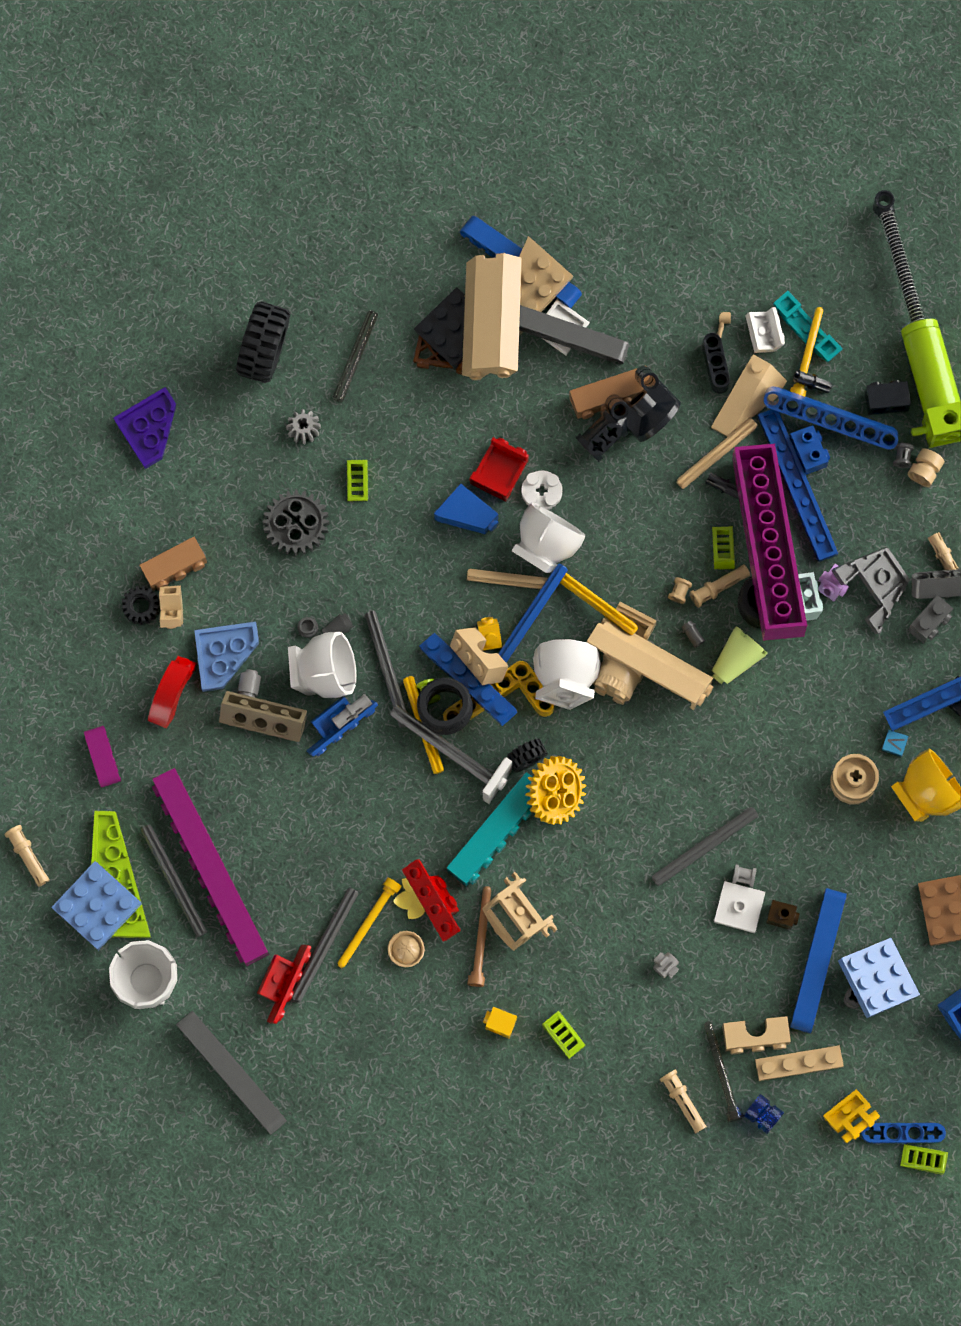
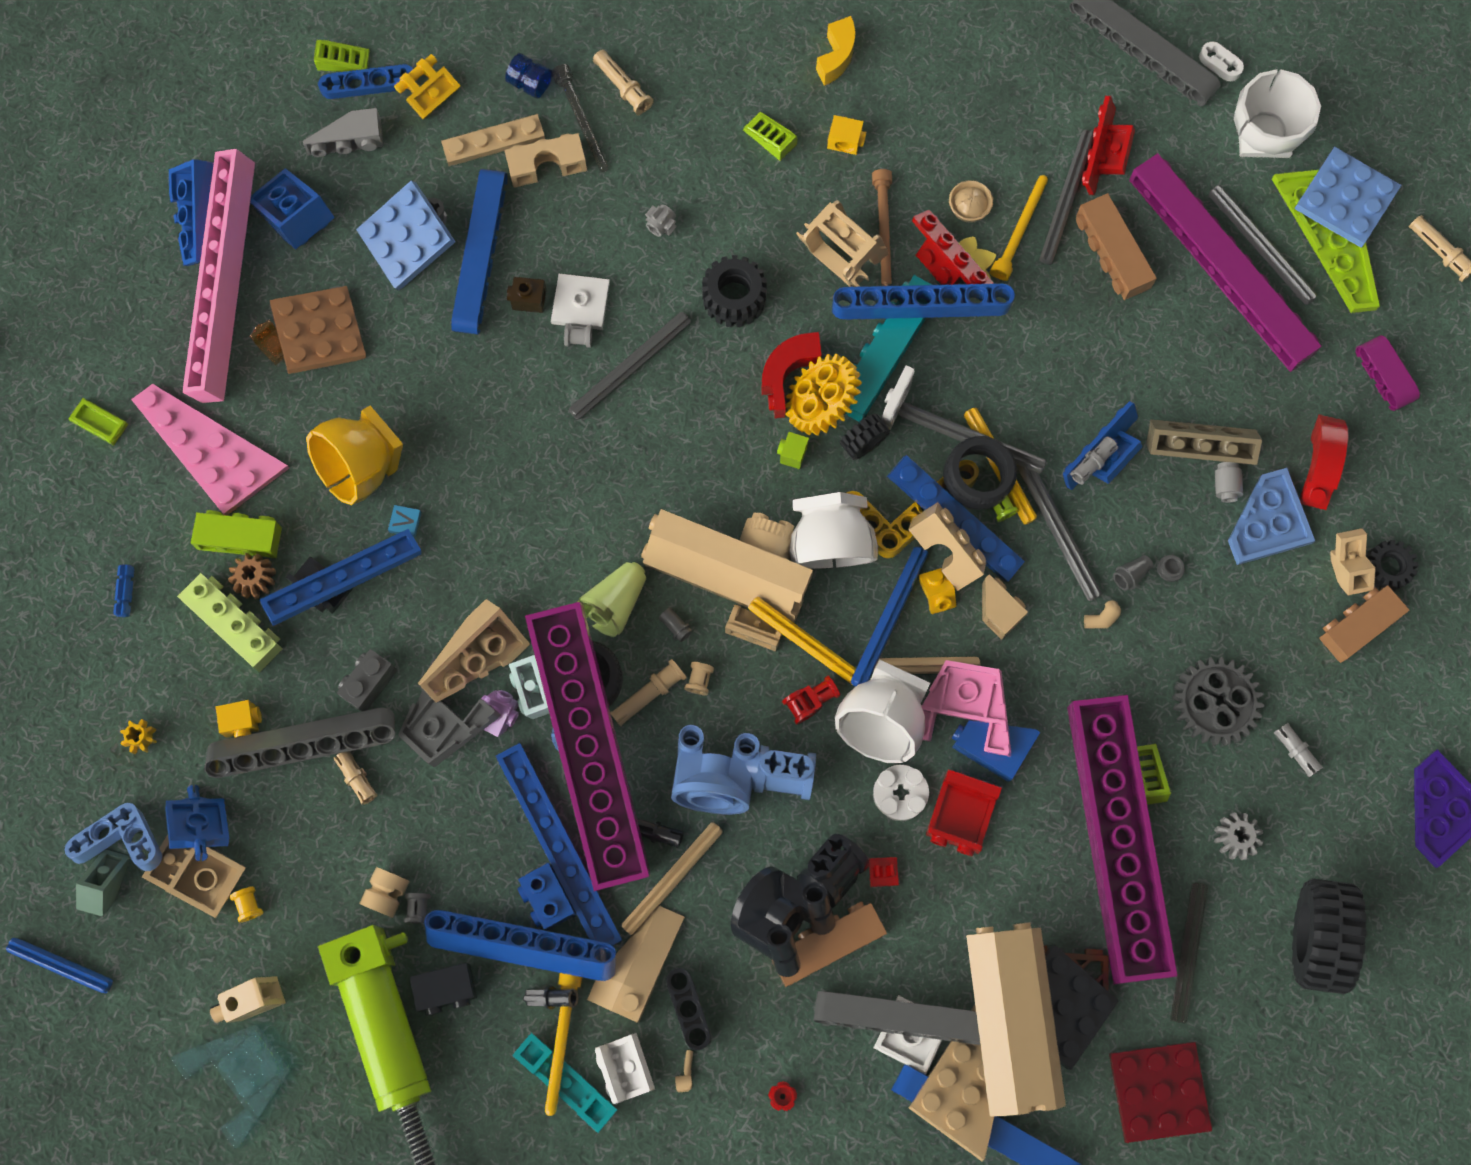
camera: 170 degrees right, 0 degrees up
white plate [288,632,356,698] -> none
lime slope [712,526,735,569] -> none
tan wheel [830,754,879,804] -> none
none -> light grey slope [303,108,383,157]
none -> tan wedge [418,599,530,703]
none -> medium blue piece [671,725,816,815]
none -> black tyre [702,255,767,327]
none -> red arch [761,332,822,418]
none -> red plate [768,1082,797,1111]
none -> lime plate [777,432,809,469]
none -> red connector [782,676,840,725]
none -> yellow brick [816,16,855,86]
none -> blue beam [832,284,1015,320]
none -> red tile [868,857,899,887]
none -> bright pink wing [921,660,1011,757]
none -> tan slope [982,574,1028,639]
none -> magenta brick [1067,695,1177,984]
none -> medium nougat brick [1076,193,1157,300]
none -> tan arm [1084,601,1121,628]
none -> dark red plate [1109,1042,1212,1143]
none -> white beam [1199,42,1244,82]
none -> light grey pin [1274,723,1323,777]

